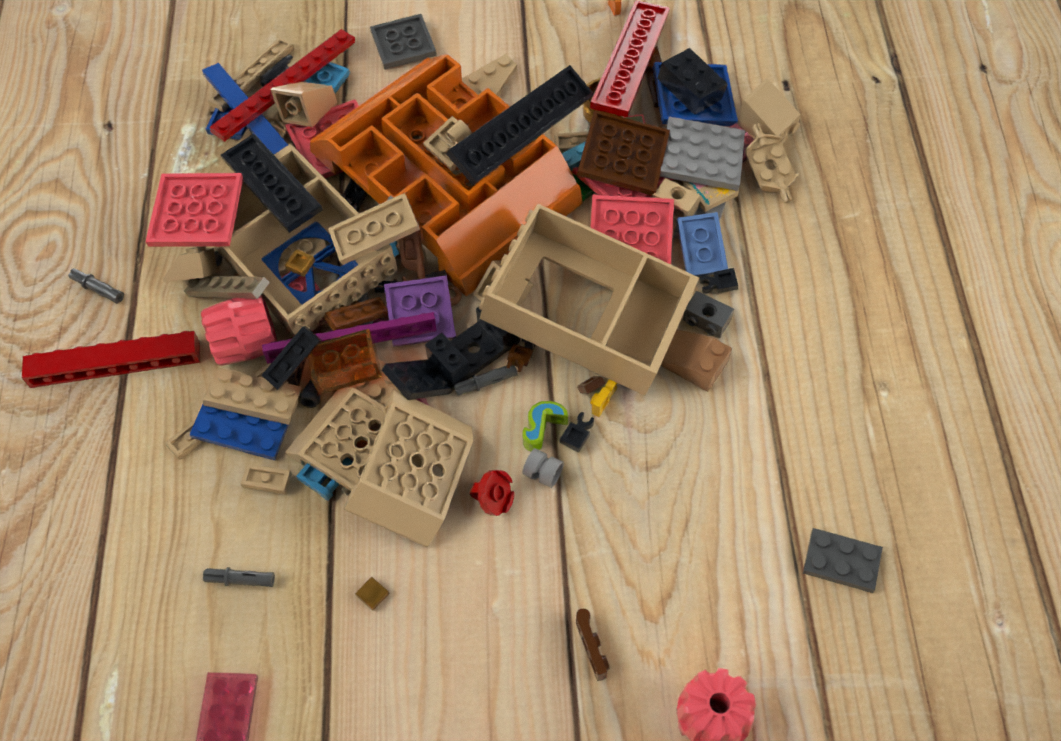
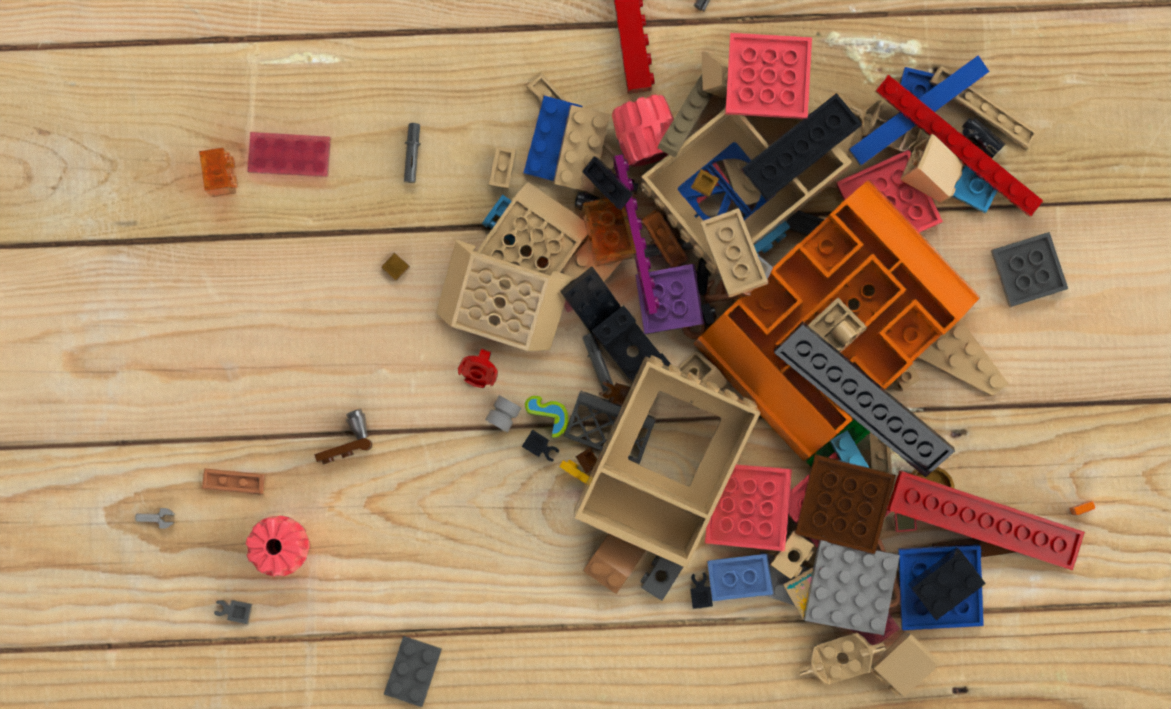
camera: 90 degrees right, 25 degrees up
none -> flat silver cone [346,409,368,440]
none -> dark grey fence [564,390,656,464]

